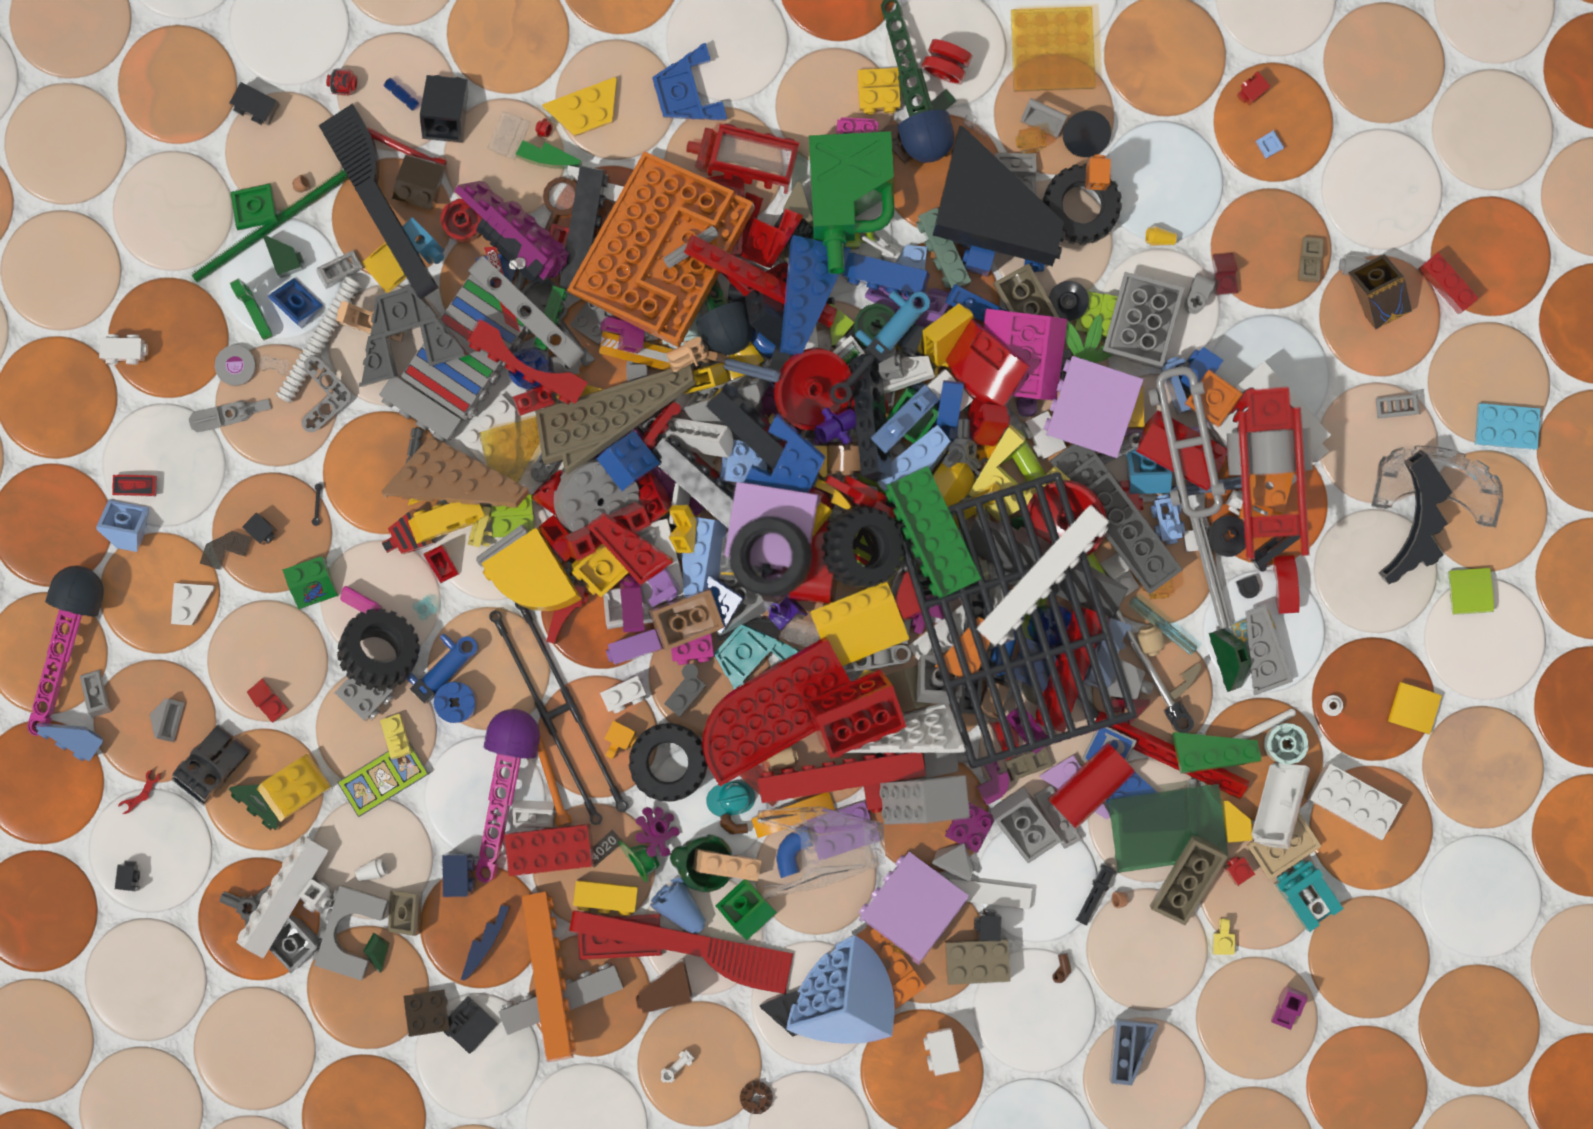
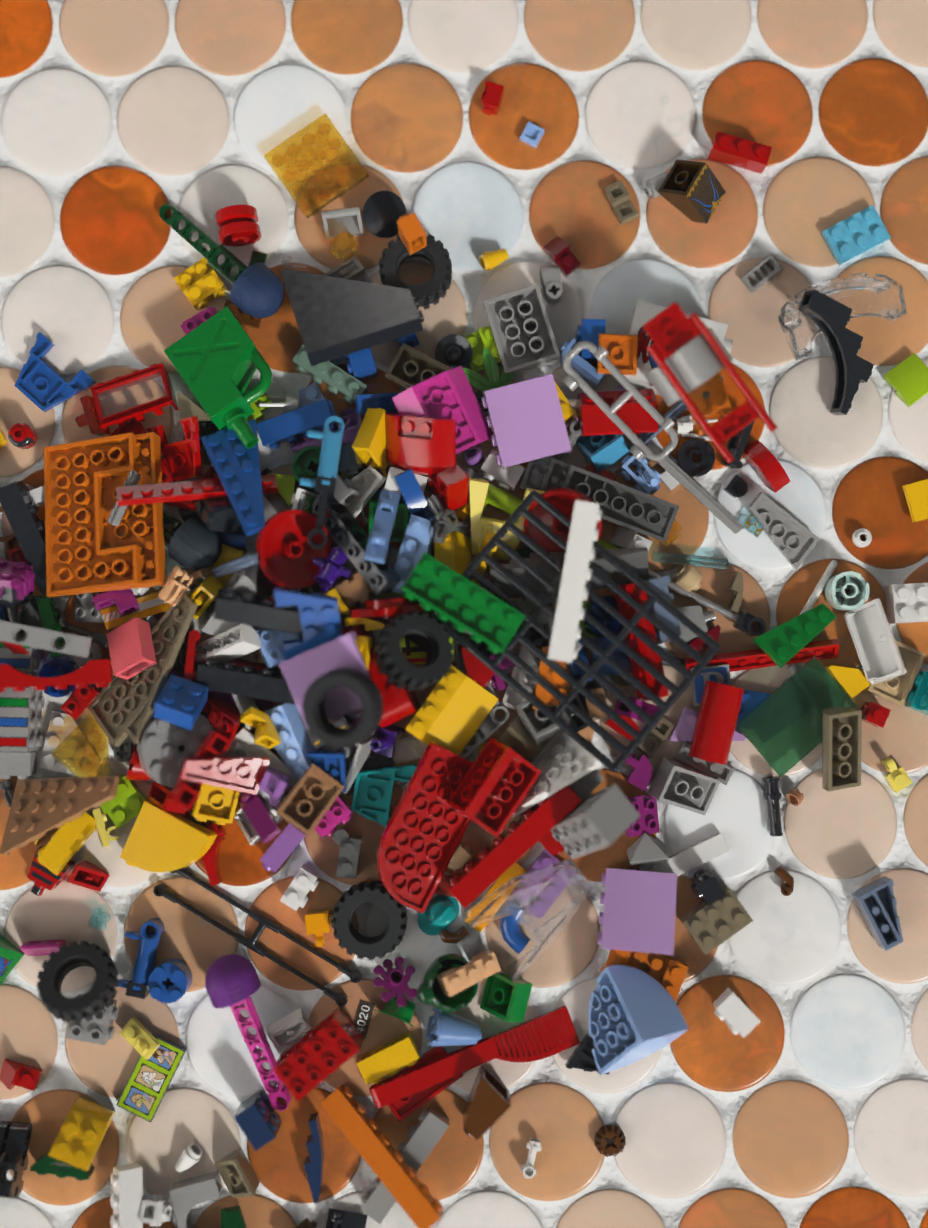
camera: 30 degrees left, 0 degrees up
light grey axle [476,525,529,567] -> none
orange piece [537,734,572,827] -> none
dark green slope [1209,629,1252,692] -> none
none -> red head [8,423,37,449]
none -> coral brick [106,617,157,680]

